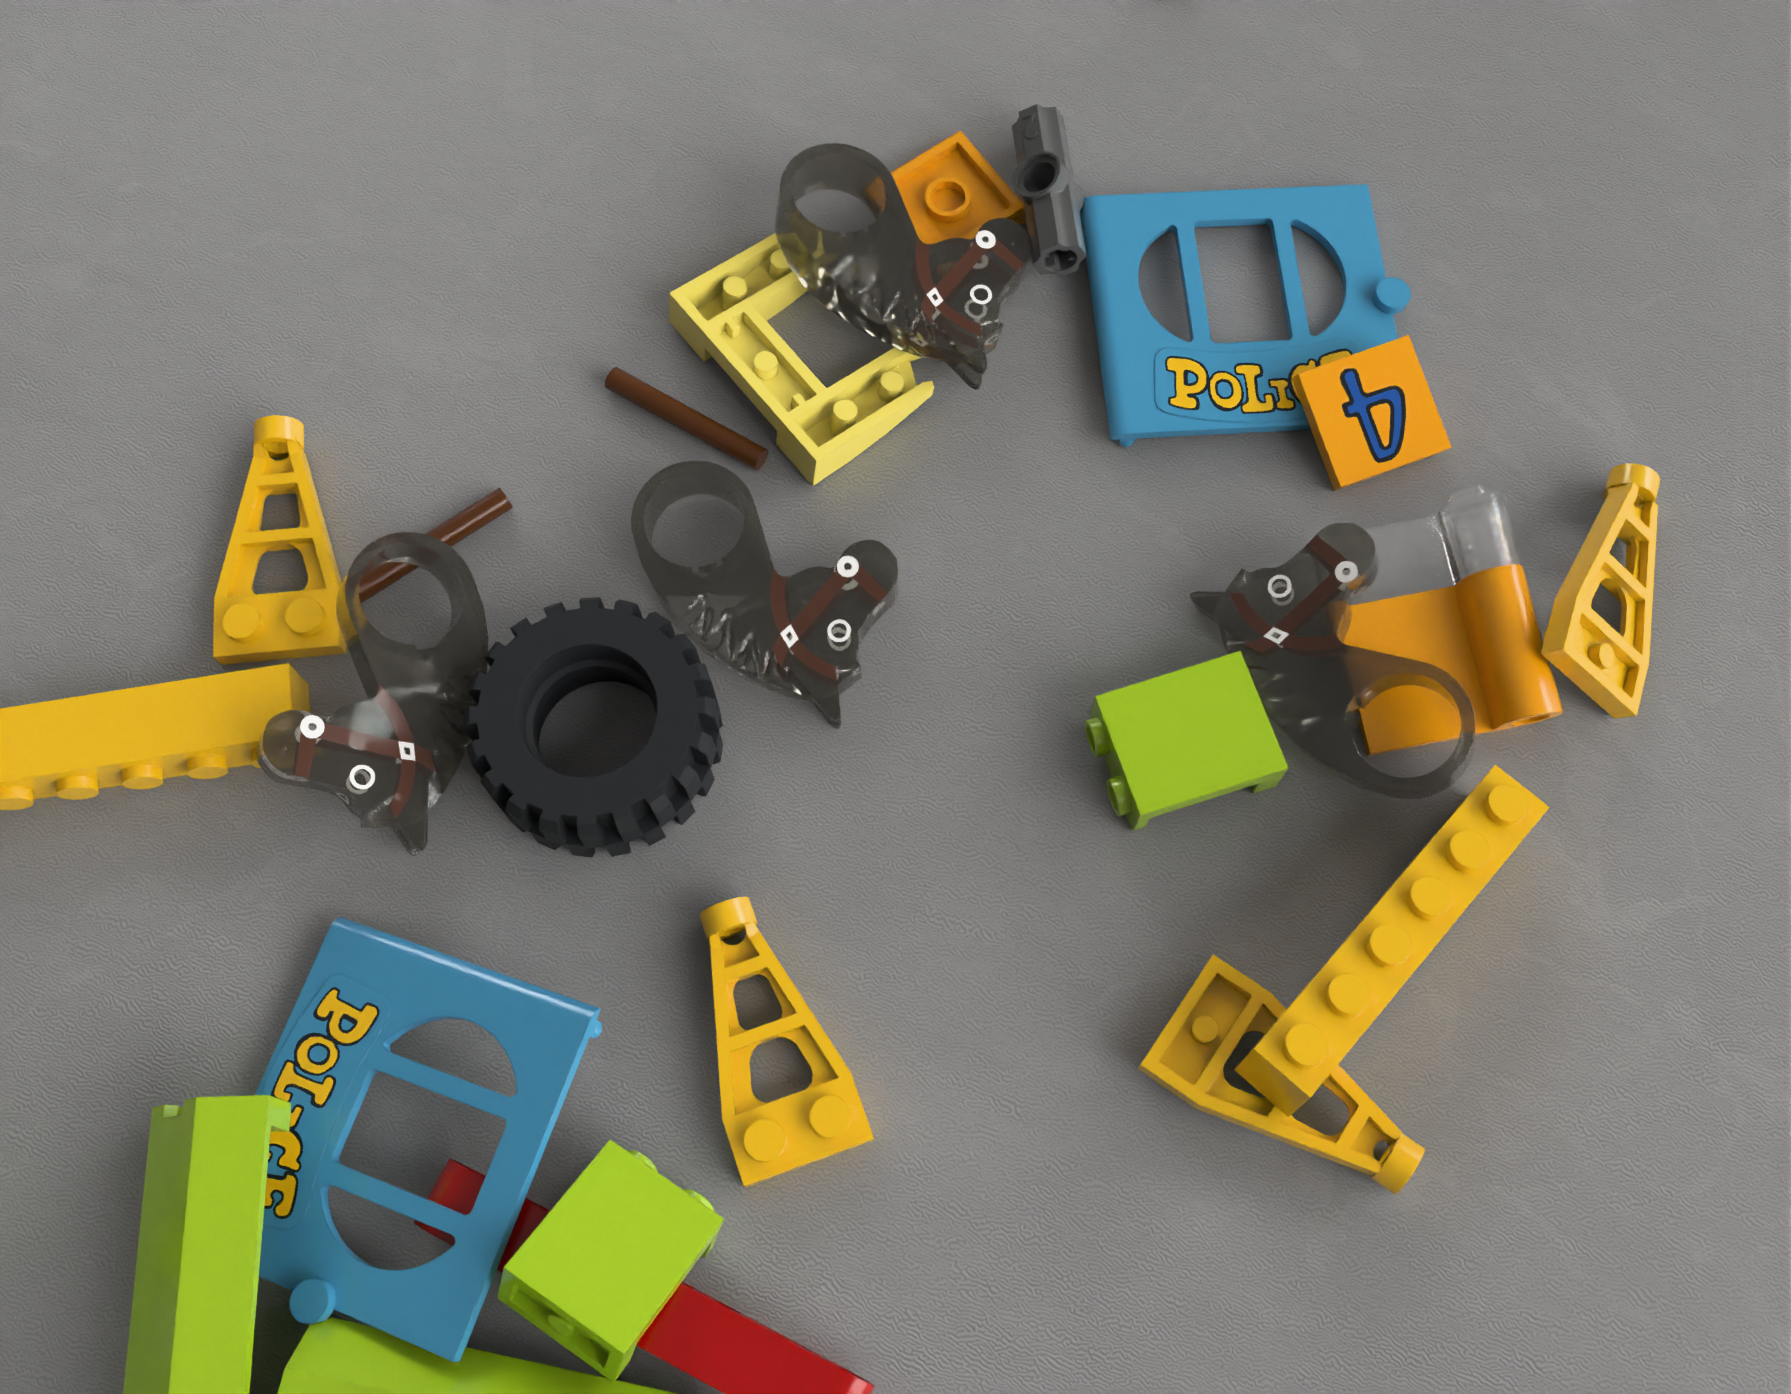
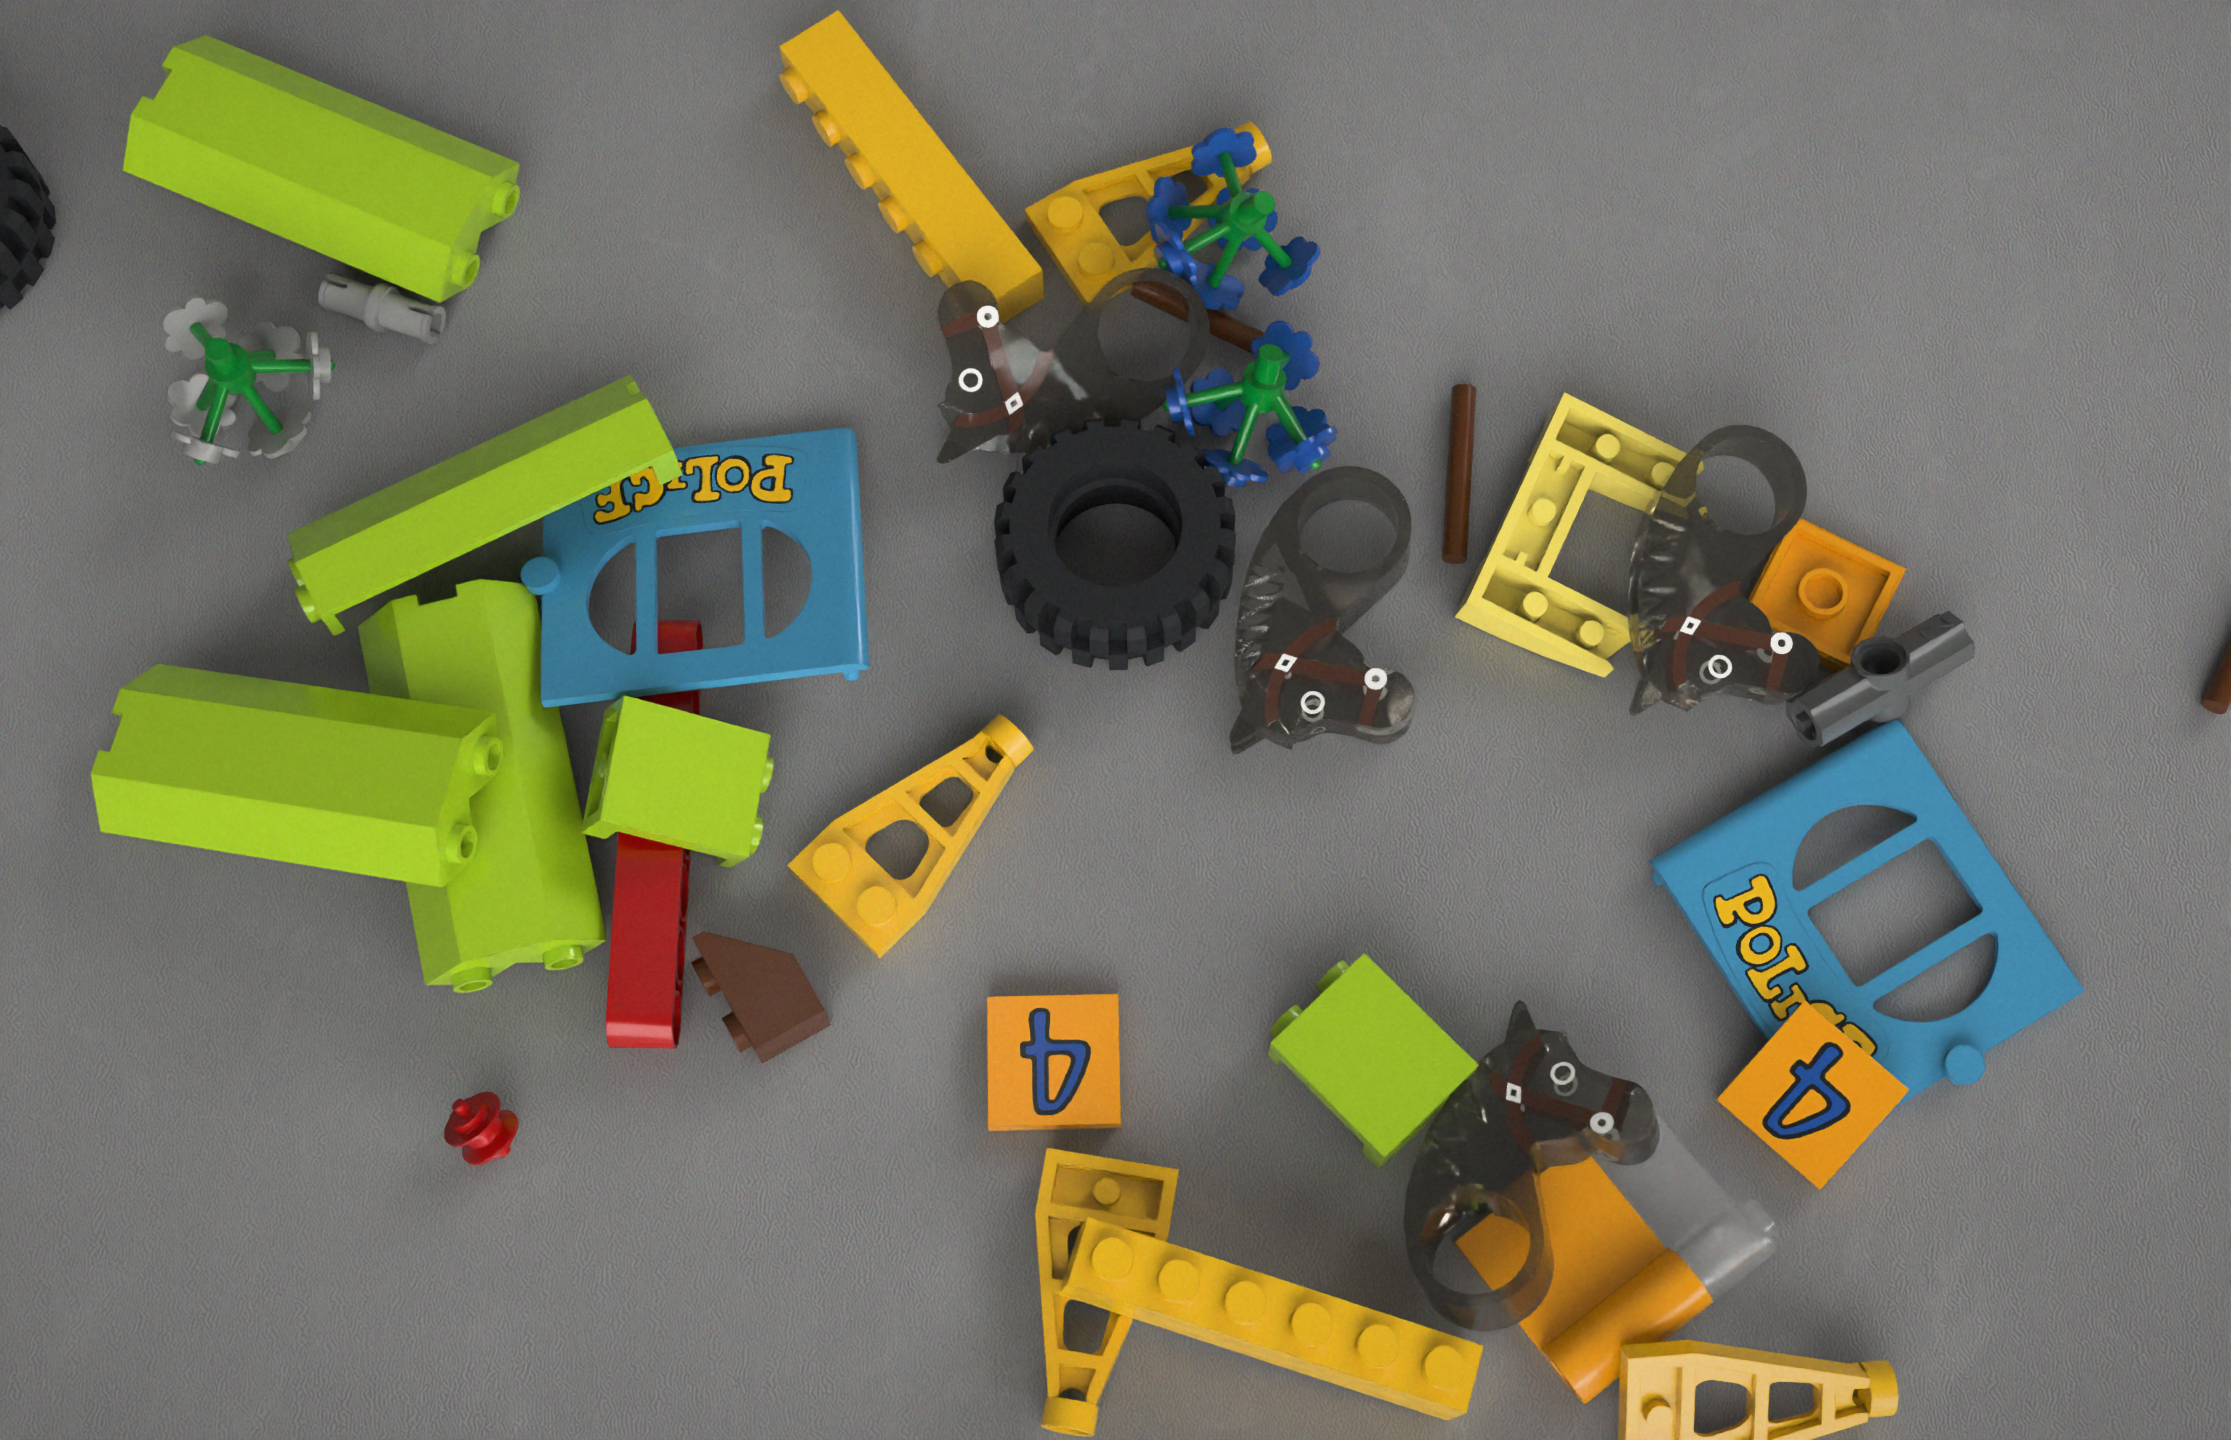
camera: 65 degrees right, 0 degrees up
none -> reddish brown slope [691,931,831,1064]
none -> light orange tile [987,994,1121,1131]
none -> blue plant [1146,128,1321,310]
none -> blue plant [1163,320,1338,487]

